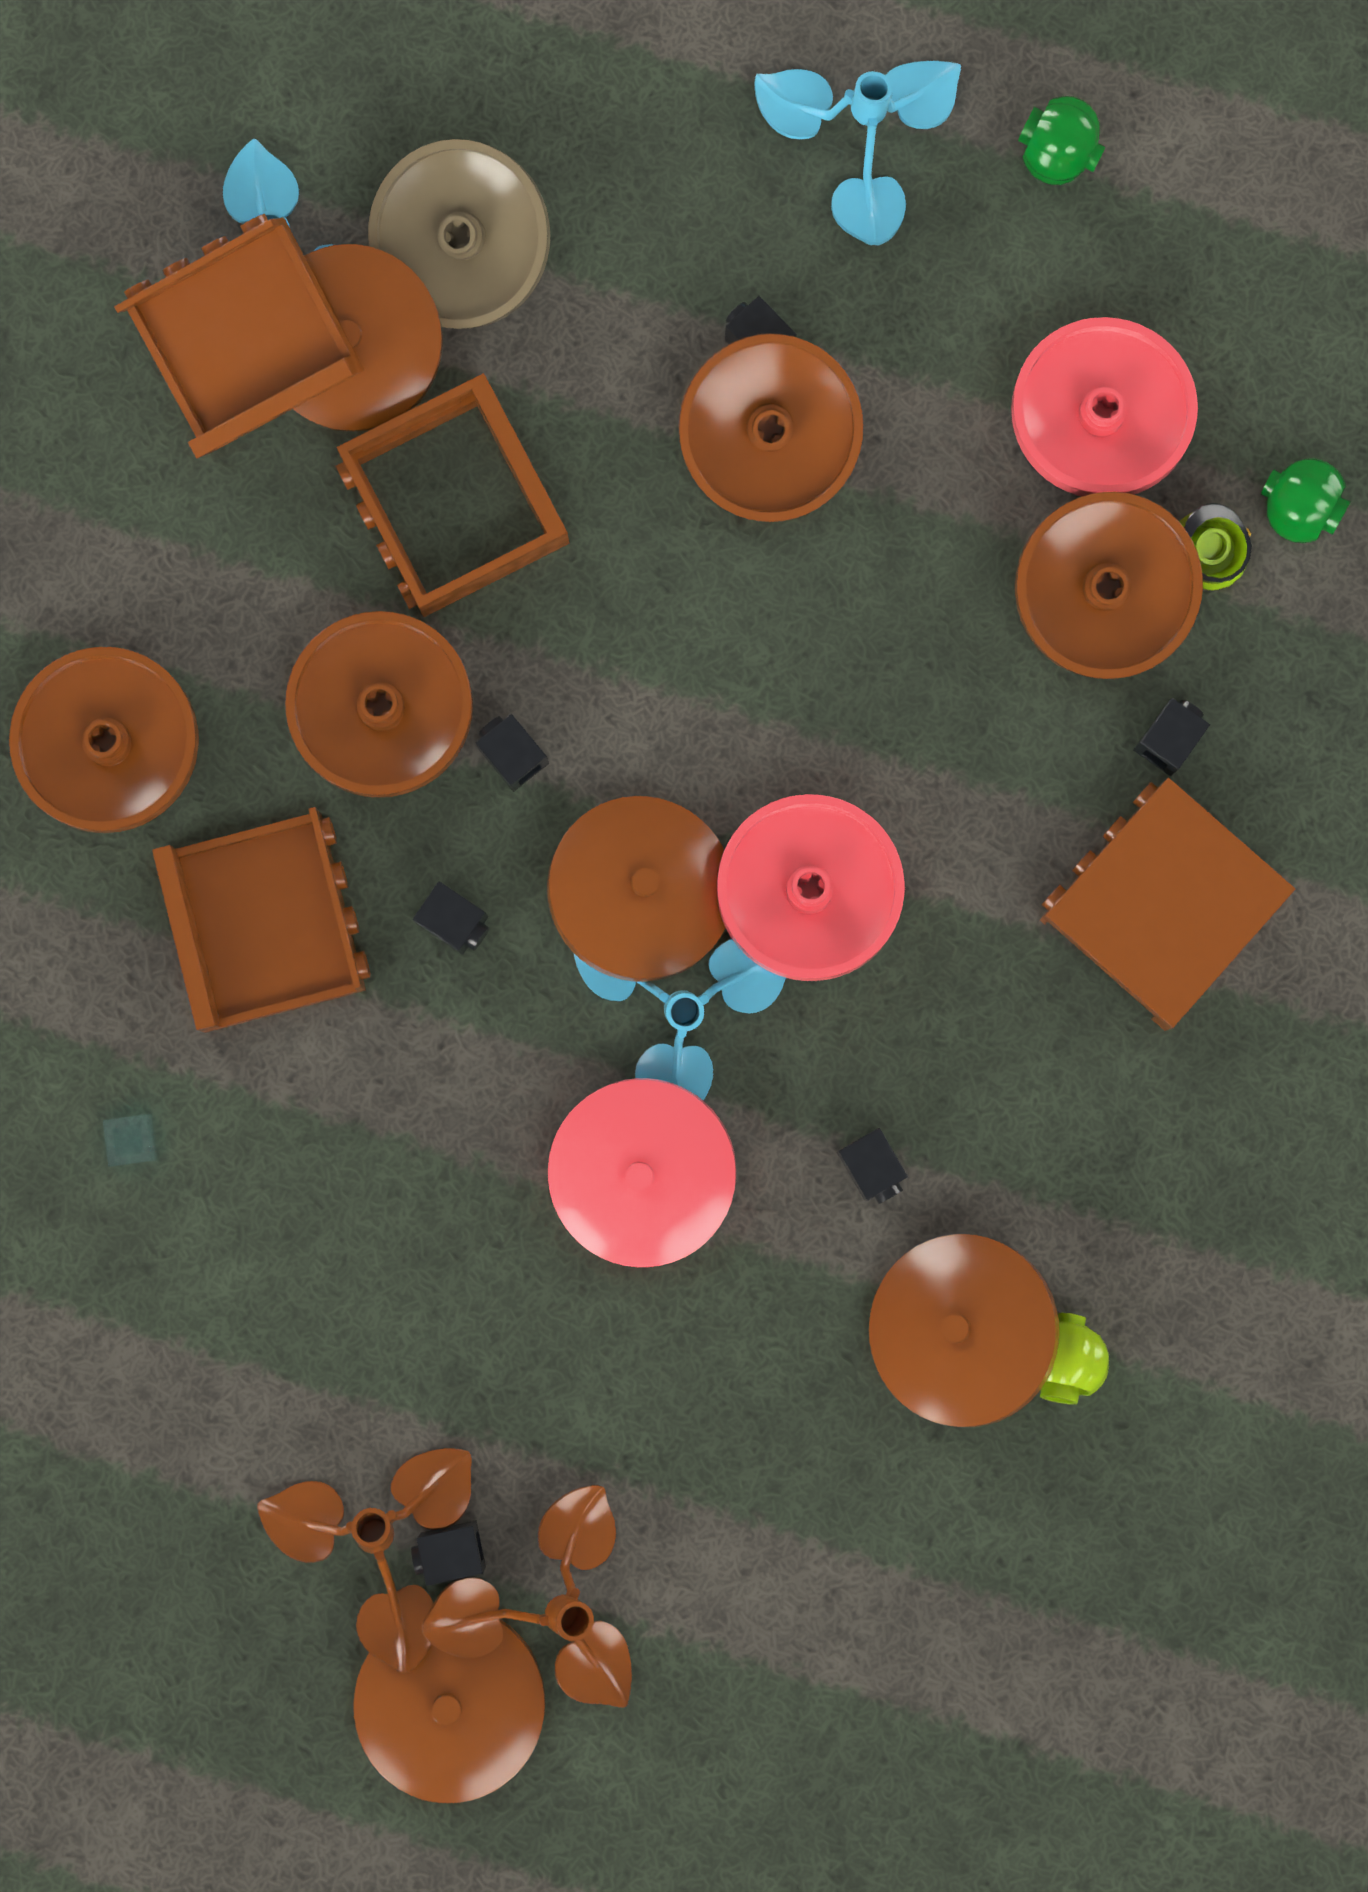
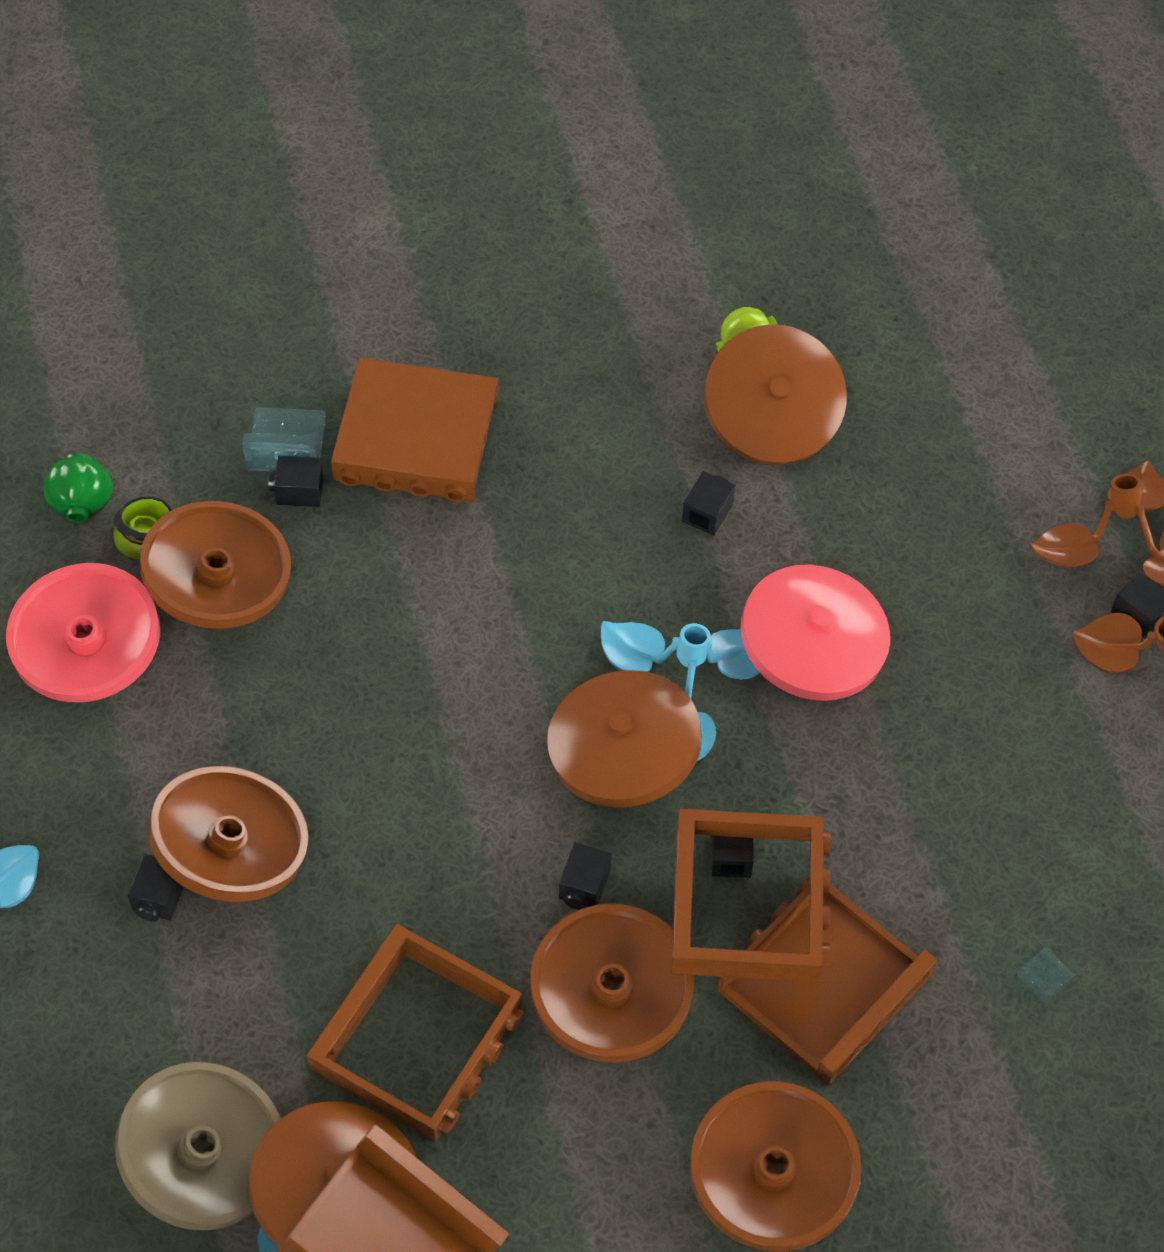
camera: 125 degrees left, 25 degrees down
coral dish [717,794,905,981] -> none
none -> clear light blue bracket [242,407,327,471]
none -> dark orange window [671,809,831,983]

